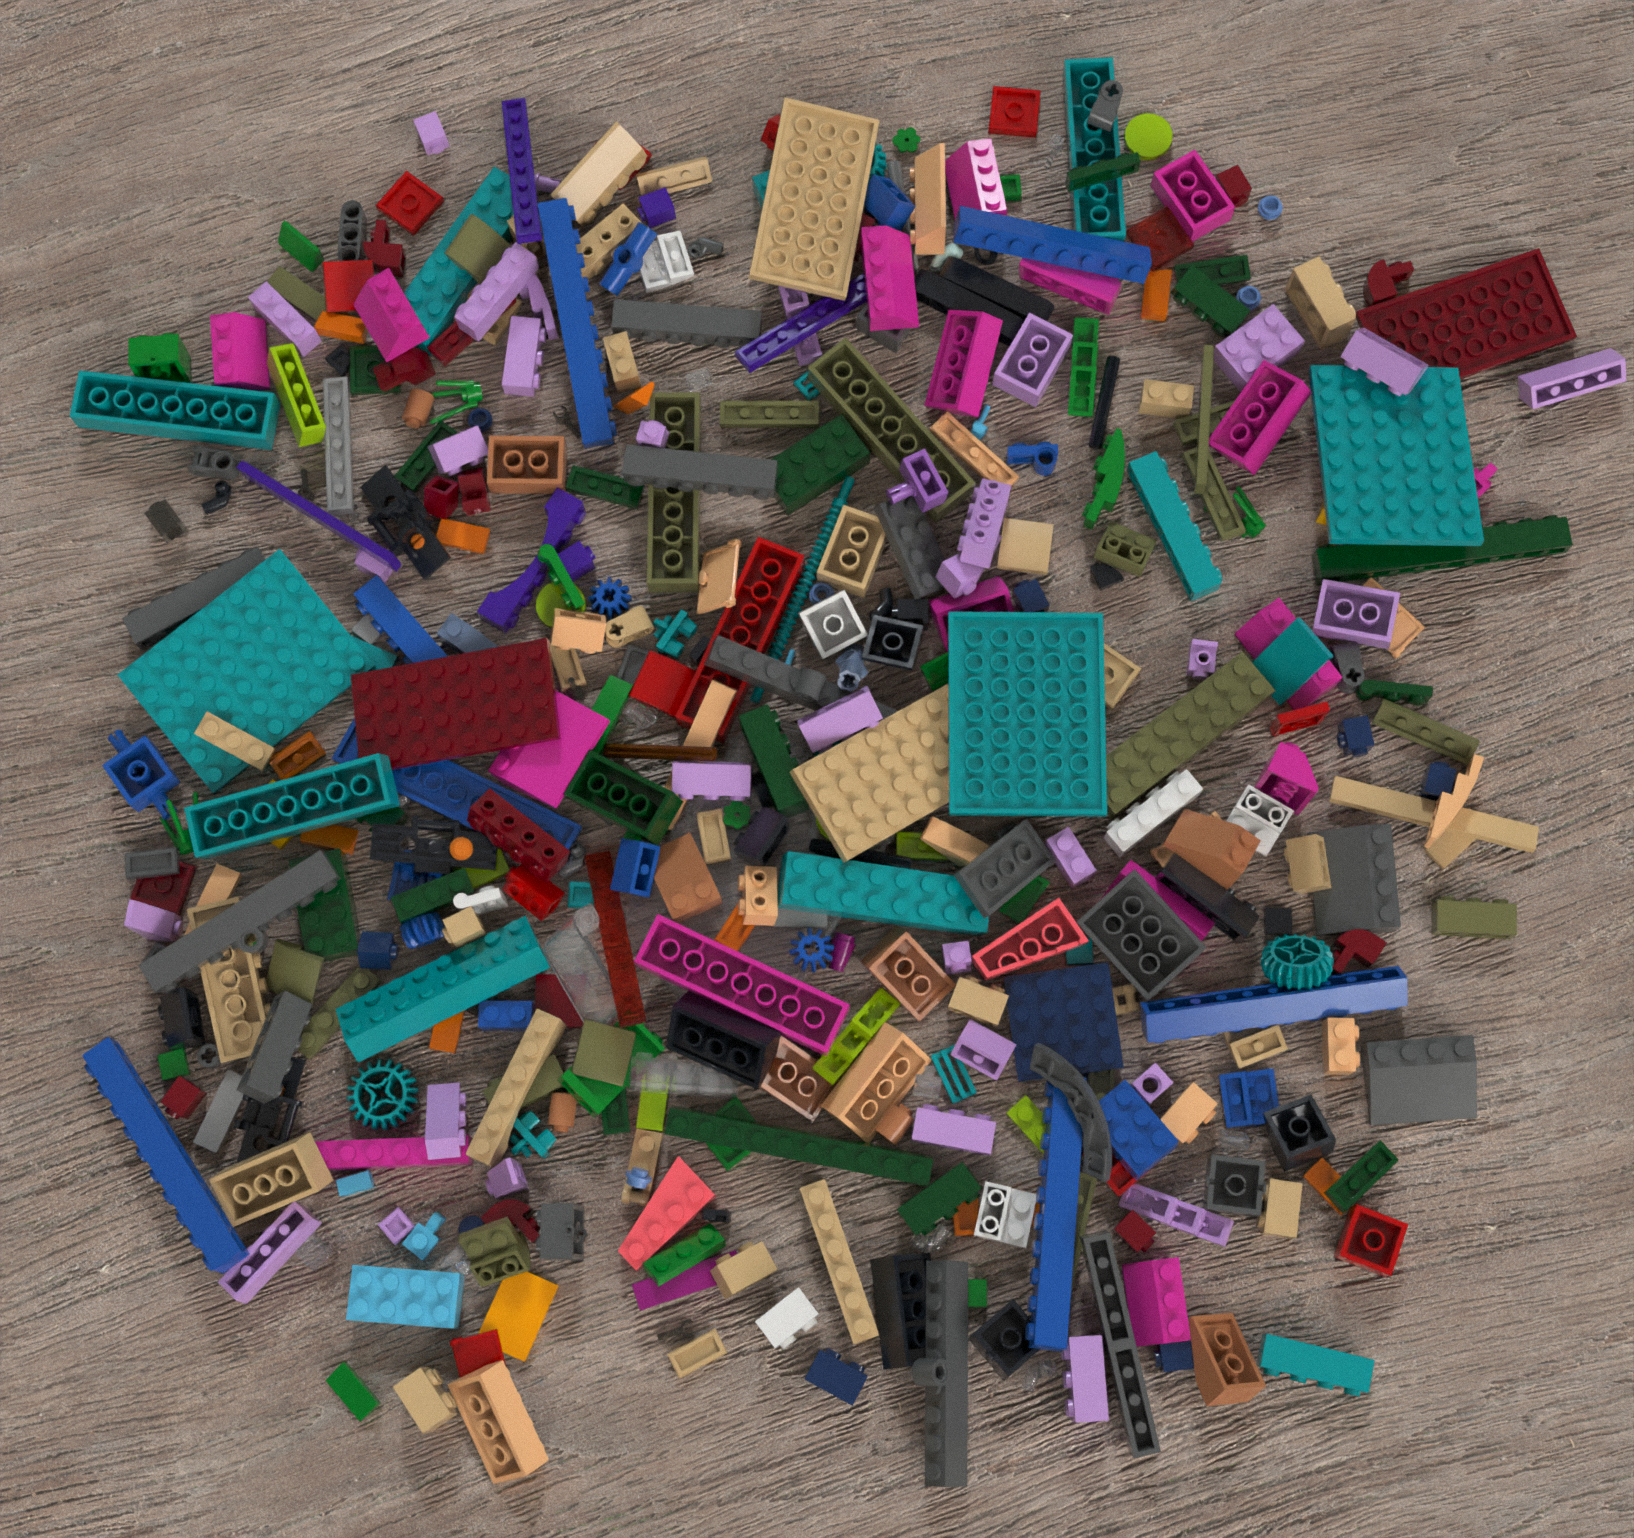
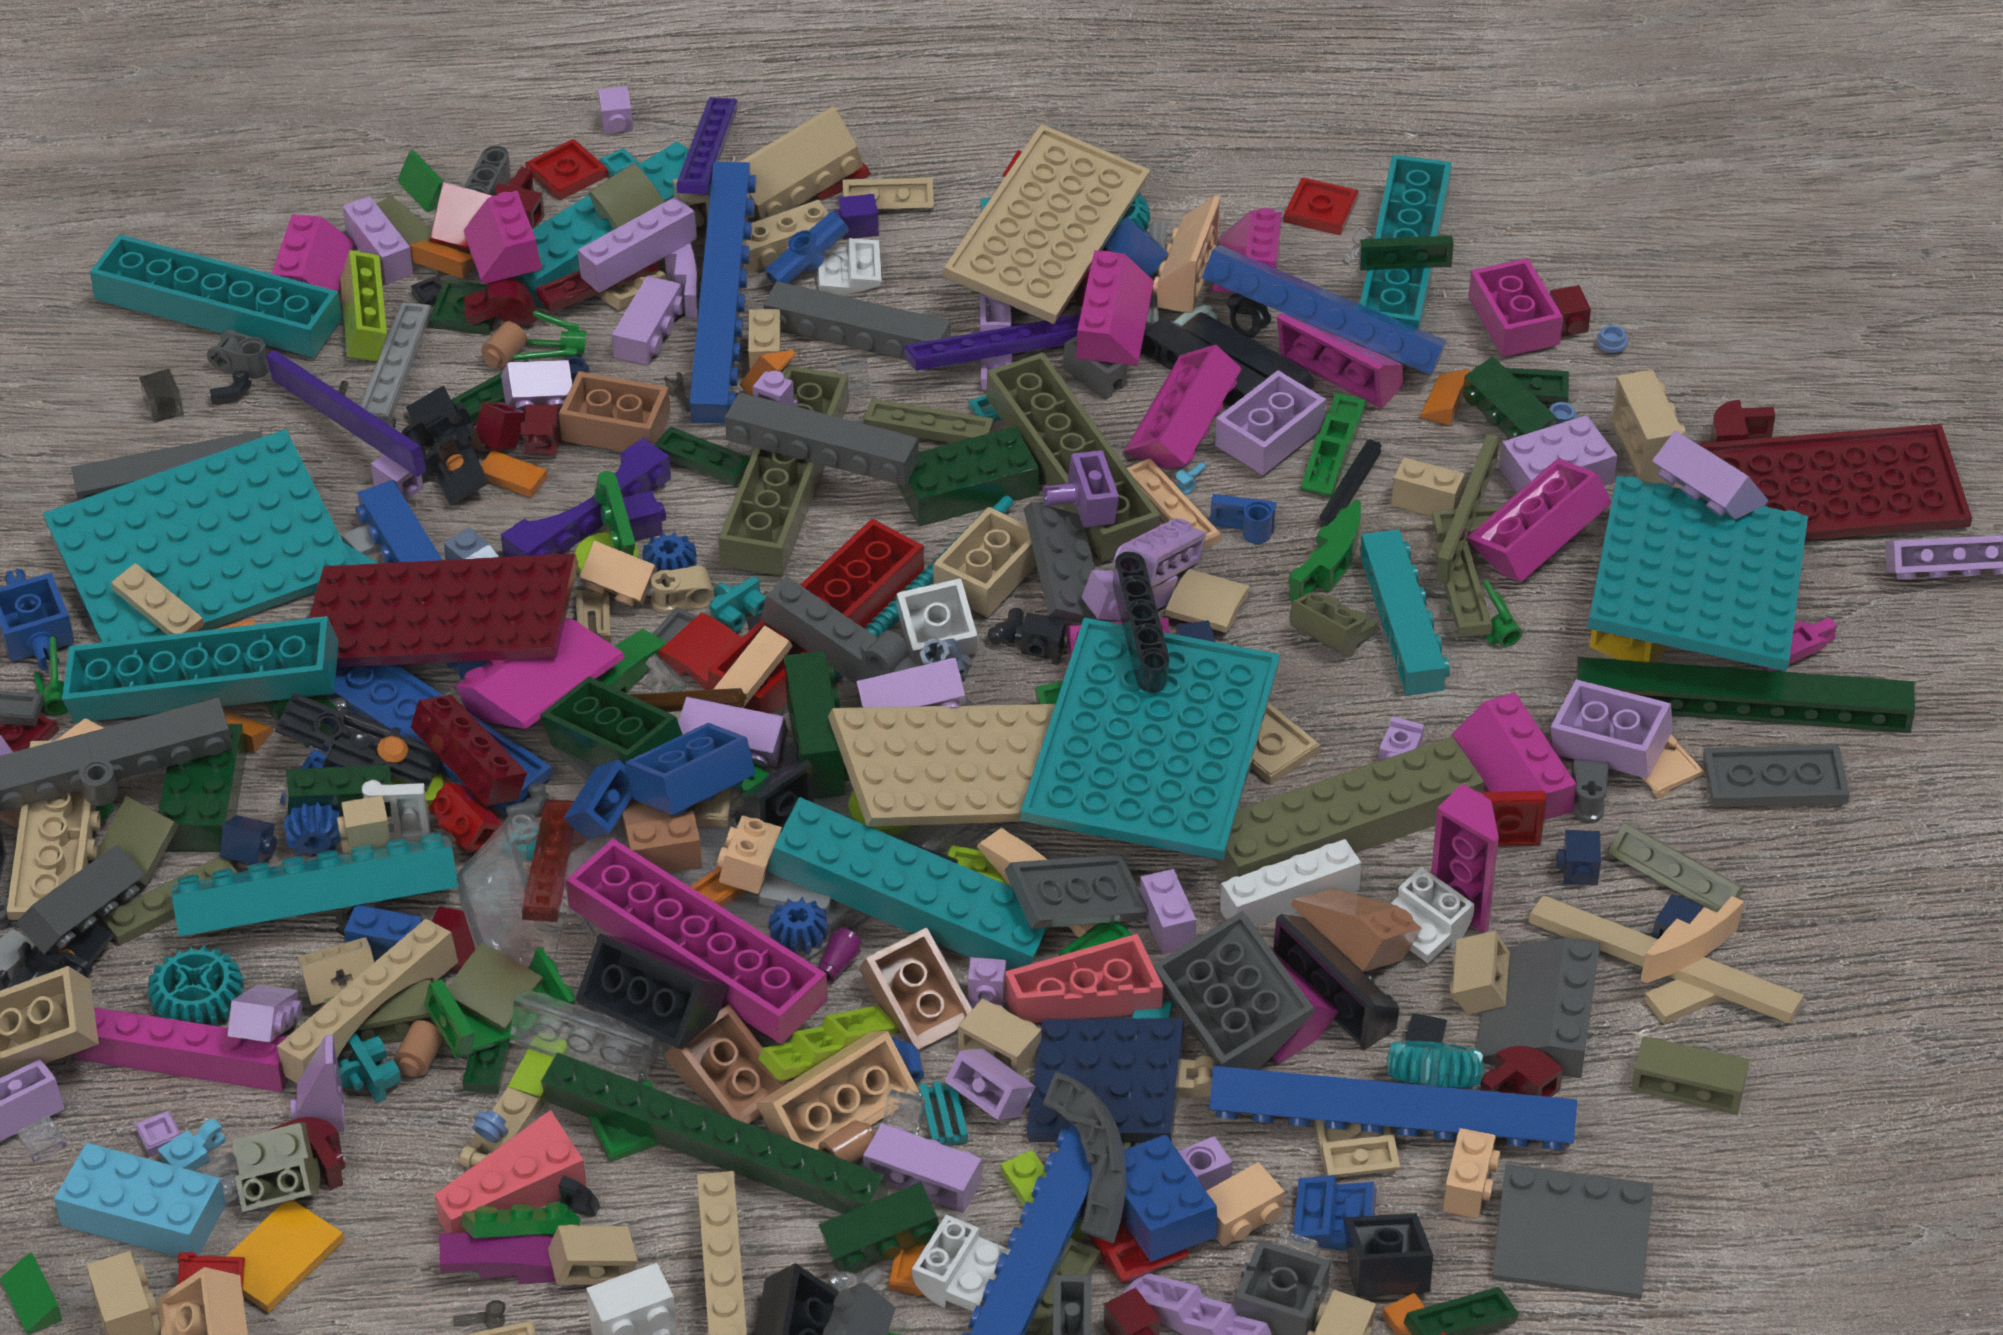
camera: 10 degrees right, 30 degrees down
green brick [128,333,192,383] -> none
medium azure piece [336,1171,375,1197] -> none
orange tile [429,1010,465,1054] -> none
dark grey brick [536,1203,587,1261] -> none
dark grey arm [688,237,724,258] -> none
light nougat door [697,539,742,614] -> none
black slope [862,615,923,671] -> none
green plant [892,127,920,153] -> none
green tile [1000,174,1022,201] -> none
dark grey piece [1087,80,1123,132] -> none
black tile [1090,564,1124,591] -> none
lime tile [1124,113,1173,161] -> none
clear red plate [1126,206,1194,271] -> none
teal tile [1252,617,1333,706] -> none
dark green plate [1355,680,1433,705] -> none
none -> tan brick [297,937,374,1006]
none -> teal tile [599,148,640,178]
none -> blue brick [625,723,755,815]
none -> blue arm [891,1037,924,1082]
none -> black beam [1113,551,1170,693]
none -> dark grey plate [1703,744,1850,807]

